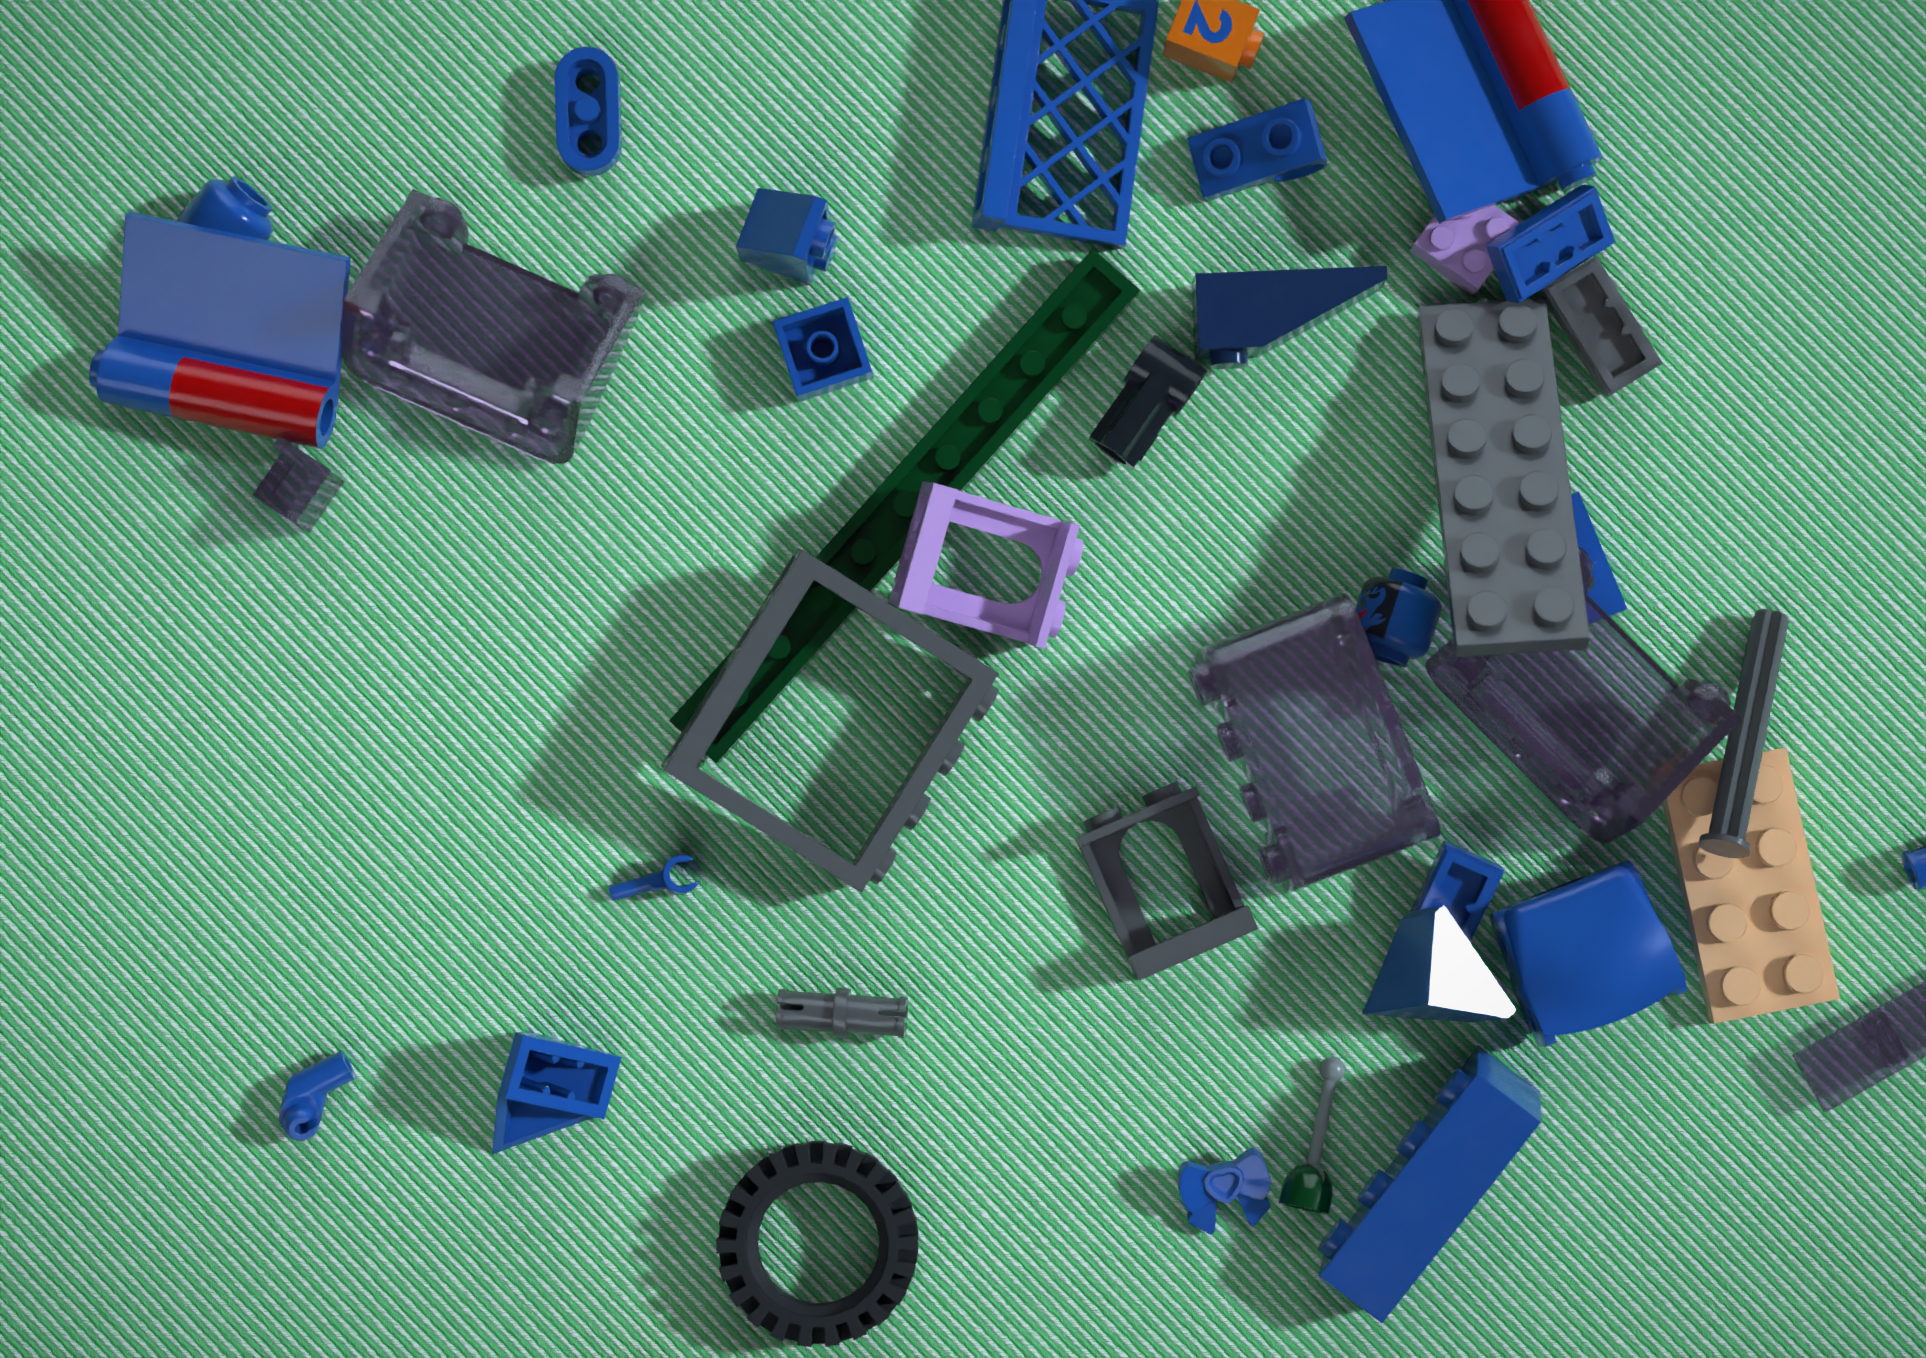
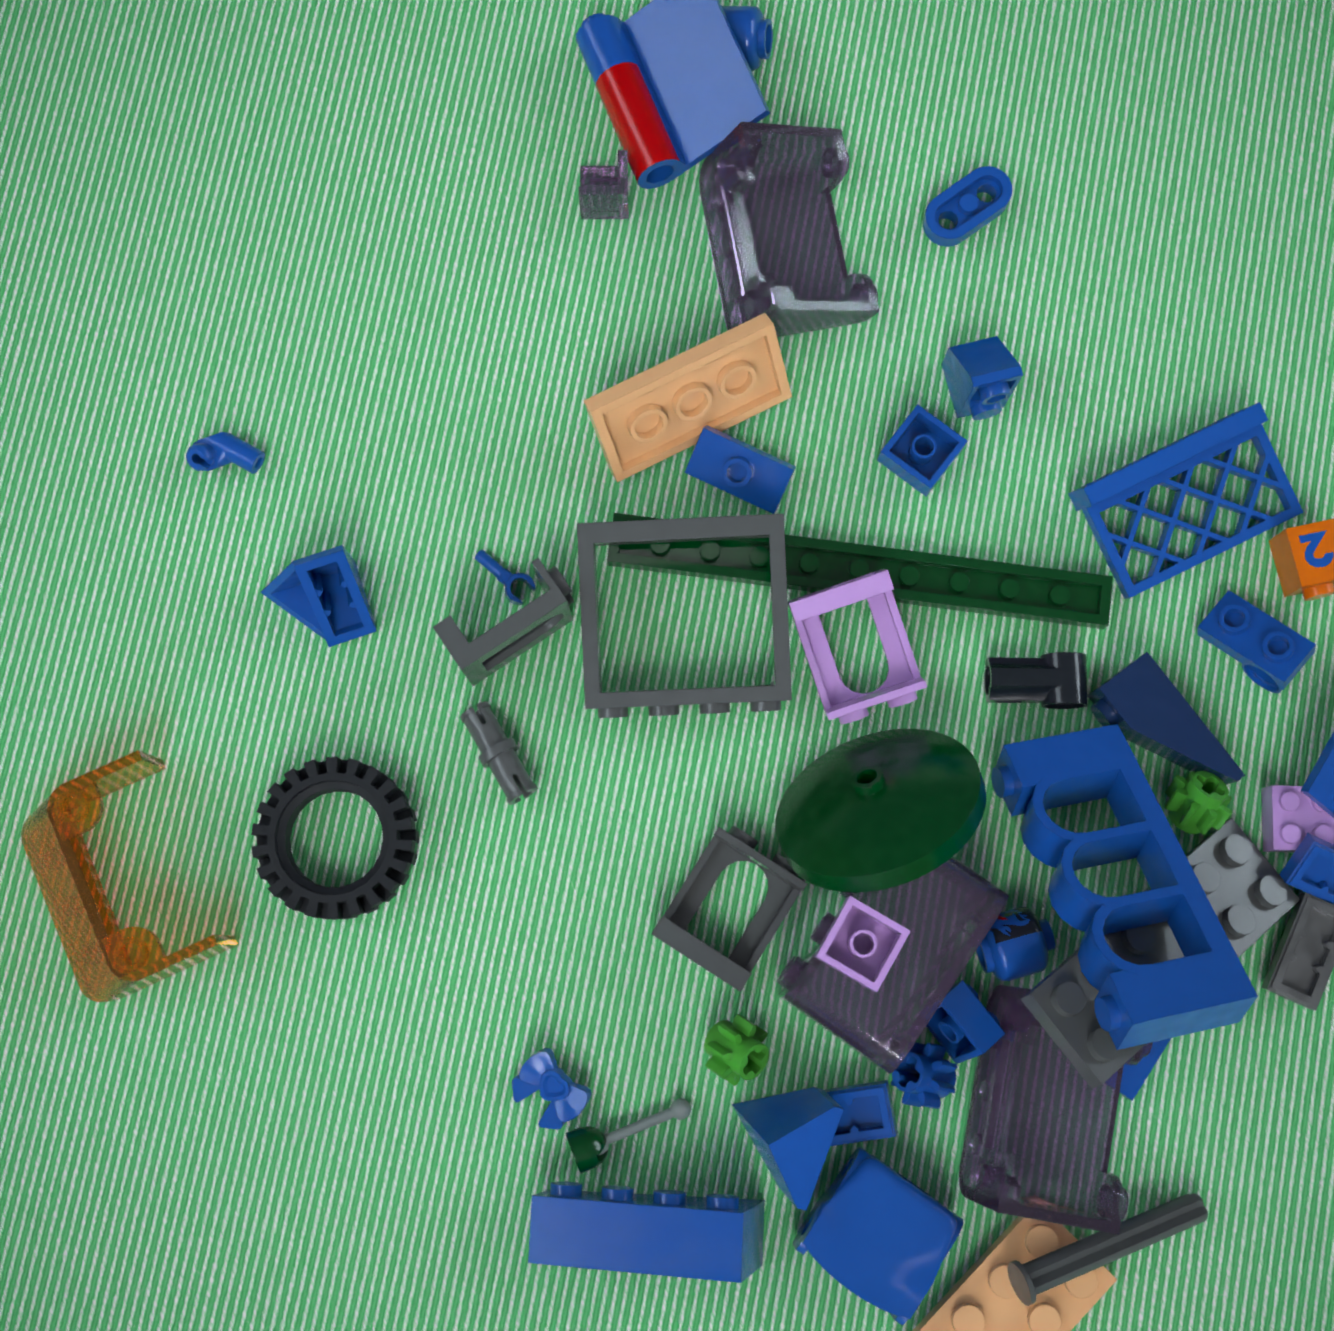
camera: 55 degrees right, 5 degrees down
none -> dark grey panel [433,558,574,686]
none -> light nougat plate [583,313,792,483]
none -> blue plate [684,425,796,514]
none -> bright green gear [704,1014,769,1086]
none -> dark green dish [775,729,986,893]
none -> lavender piece [813,896,911,992]
none -> blue gear [891,1041,958,1109]
none -> blue piece [915,980,1006,1064]
none -> blue fence [991,724,1258,1050]
none -> bright green gear [1164,771,1233,835]

